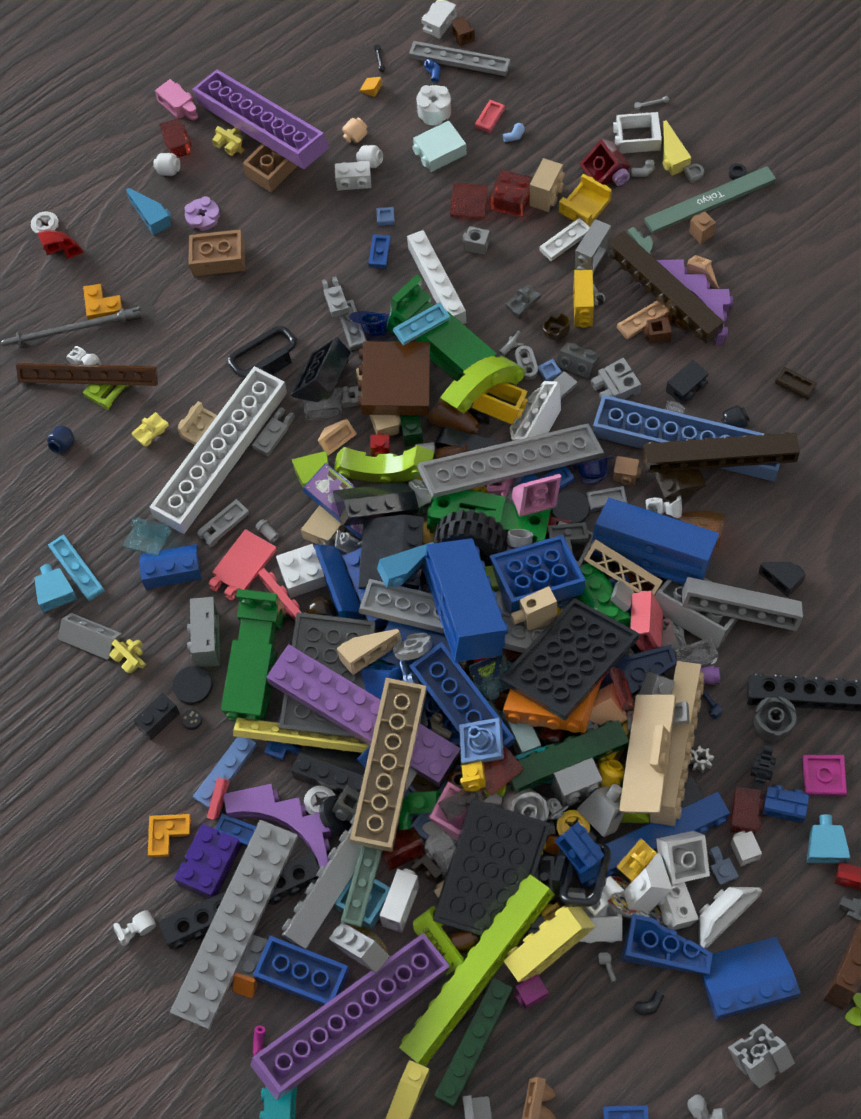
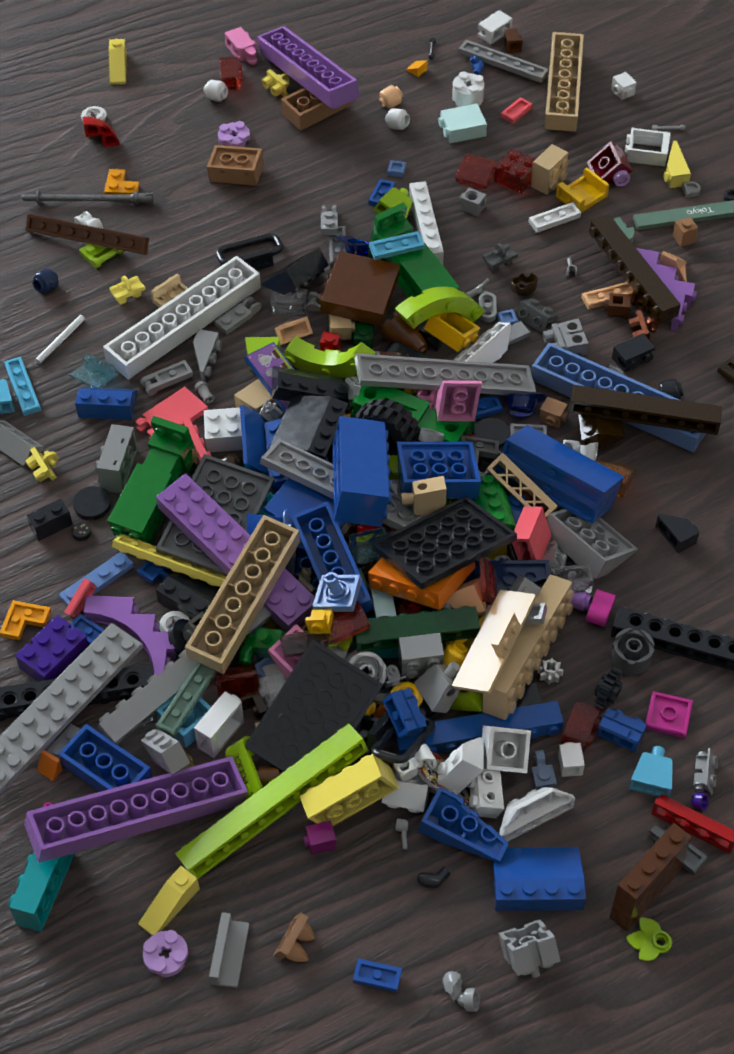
camera: 10 degrees right, 10 degrees down
dark azure slope [126,188,172,235] -> none
white brick [335,161,372,190] -> none
tan slope [337,629,401,675] -> none
dark azure slope [377,542,434,588] -> none
light grey tile [393,633,433,660] -> none
dark green brick [434,978,513,1110] -> none
light blue arm [503,123,525,143] -> none
yellow window [573,270,594,328] -> none
light grey window [575,219,611,273] -> none
light grey tile [610,579,634,612] -> none
yellow hips [616,839,657,881] -> none
light grey arm [631,160,655,177] -> none
light grey brick [682,577,803,631] -> none
dark blue hand [703,692,722,719] -> none
none -> white bar [35,315,85,364]
none -> light yellow slope [109,39,127,85]
none -> light grey slope [193,329,222,382]
none -> lime torso [374,187,413,218]
none -> tan brick [544,32,584,132]
none -> dark pink axle [585,589,616,627]
none -> white brick [611,72,637,100]
none -> copper hips [629,310,660,343]

